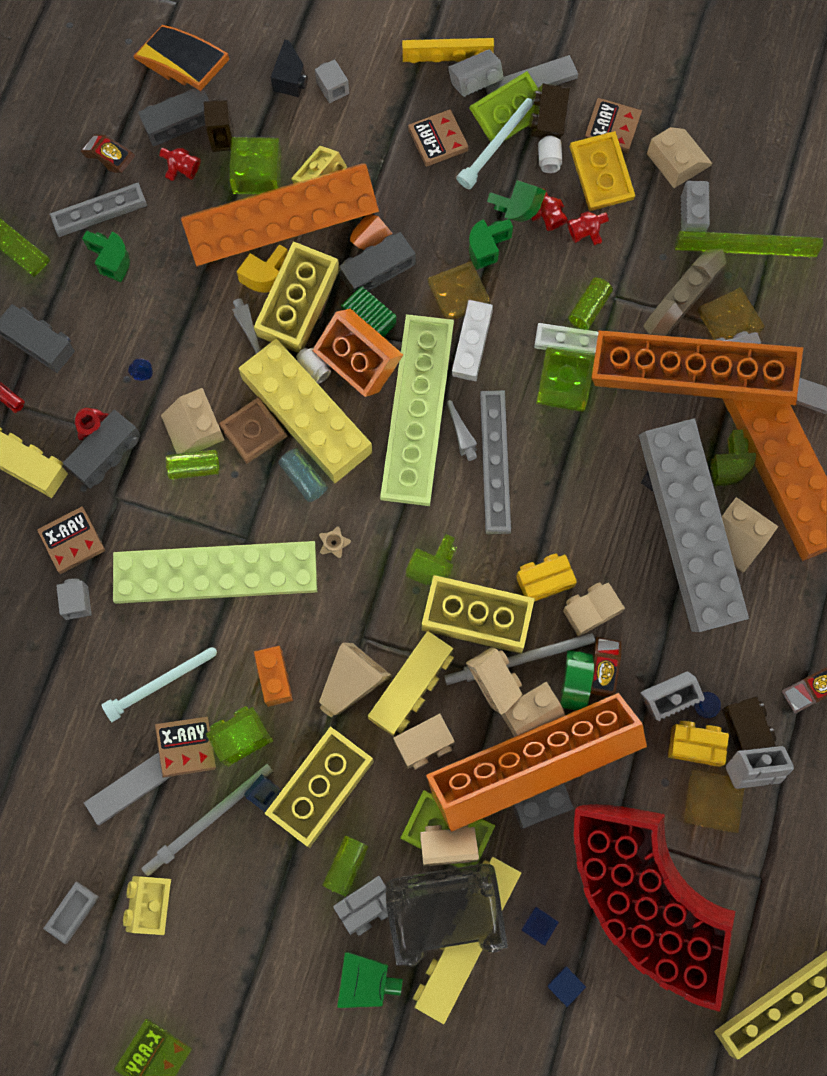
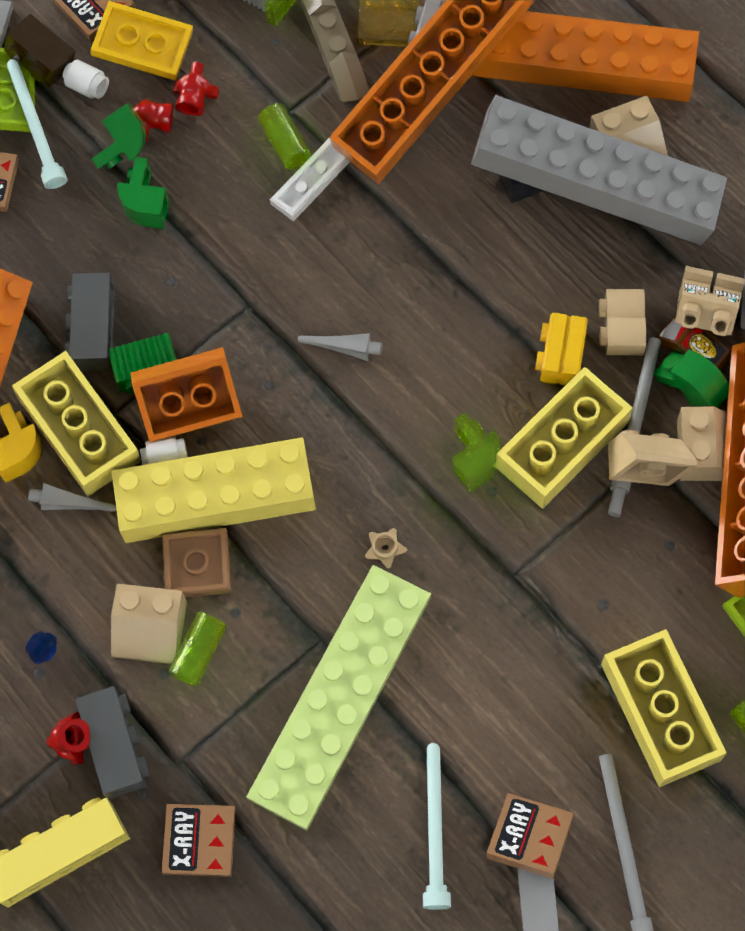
camera: 55 degrees left, 5 degrees down
light grey brick [57,579,91,620] -> none
clear neon green brick [205,706,274,767] -> none
dark blue plate [244,774,282,812] -> none
orange brick [254,646,293,707] -> none
clear light blue pin [278,448,328,502] -> none
tan slope [319,643,392,717] -> none
orange brick [350,214,392,250] -> none
light yellow brick [368,631,454,737] -> none
yellowish green plate [380,314,454,506] -> none
tan brick [393,714,455,770] -> none
clear yellow plate [428,261,491,320] -> none
white brick [452,300,493,381] -> none
light grey tile [480,390,511,534] -> none
clear neon green brick [536,347,595,412] -> none
clear neon green brick [711,430,756,486] -> none
none -> tan hips [675,266,745,336]

